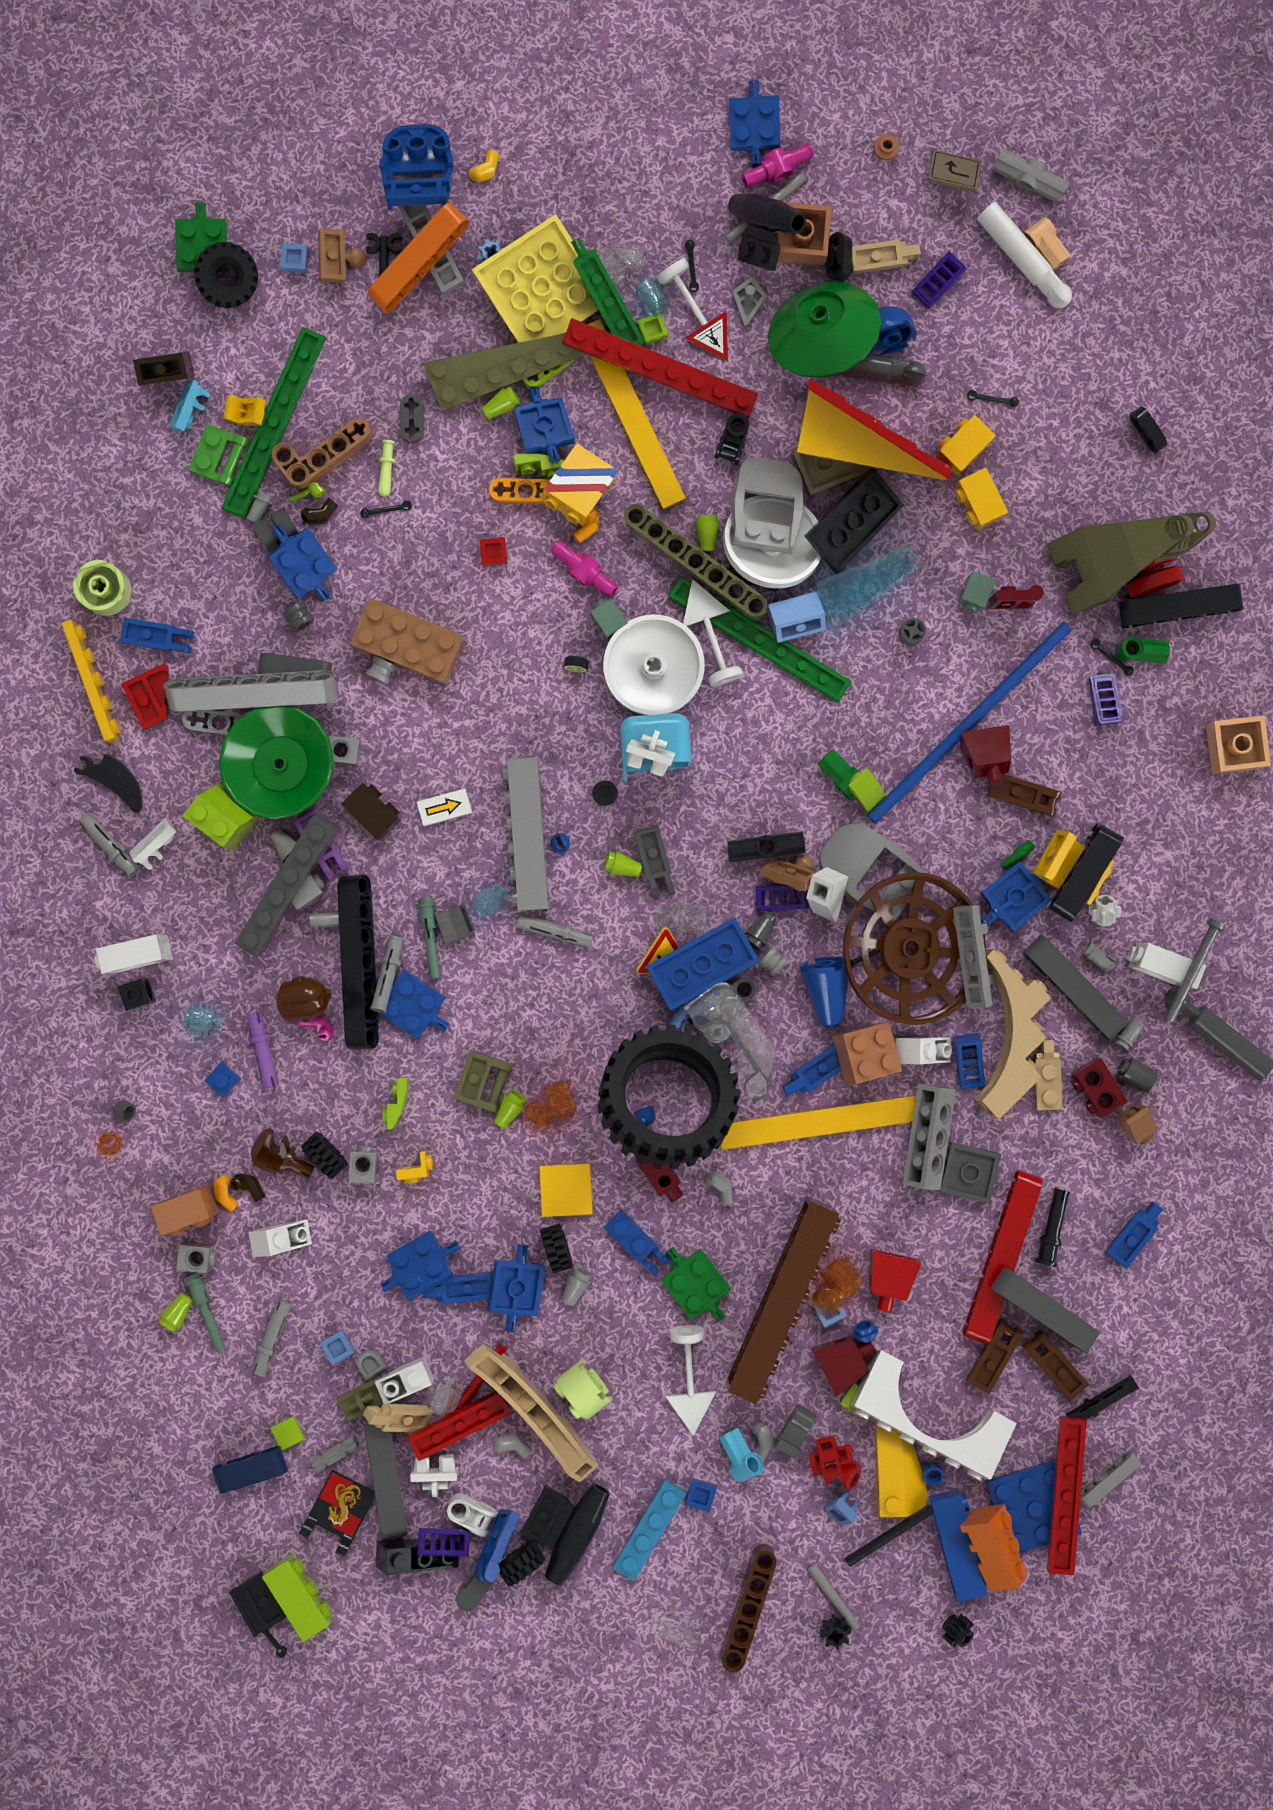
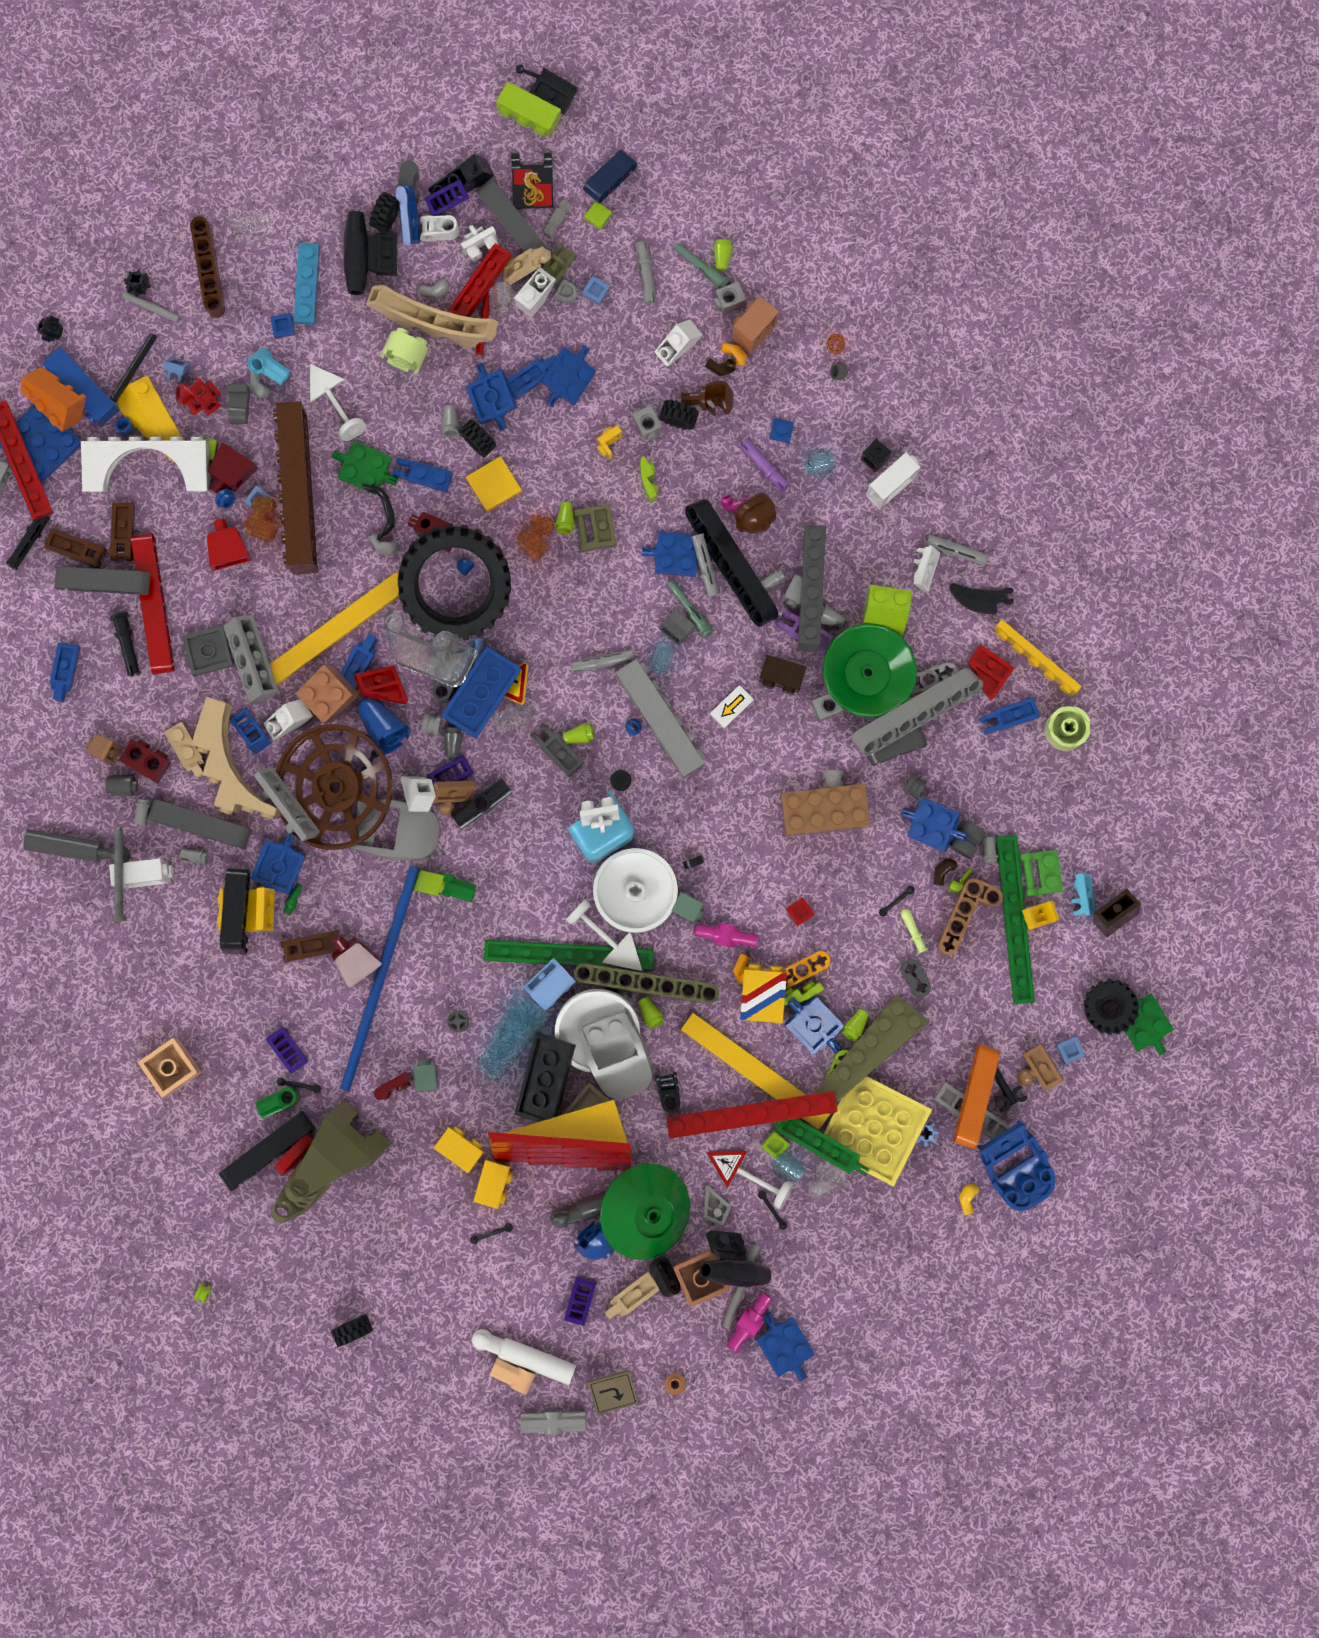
camera: 150 degrees right, 5 degrees down
white gear [1089,895,1121,926] -> none
black beam [1129,406,1167,453] -> none
none -> black tyre [331,1314,373,1347]
none -> red wing [354,665,409,704]
none -> black animal [362,484,395,541]

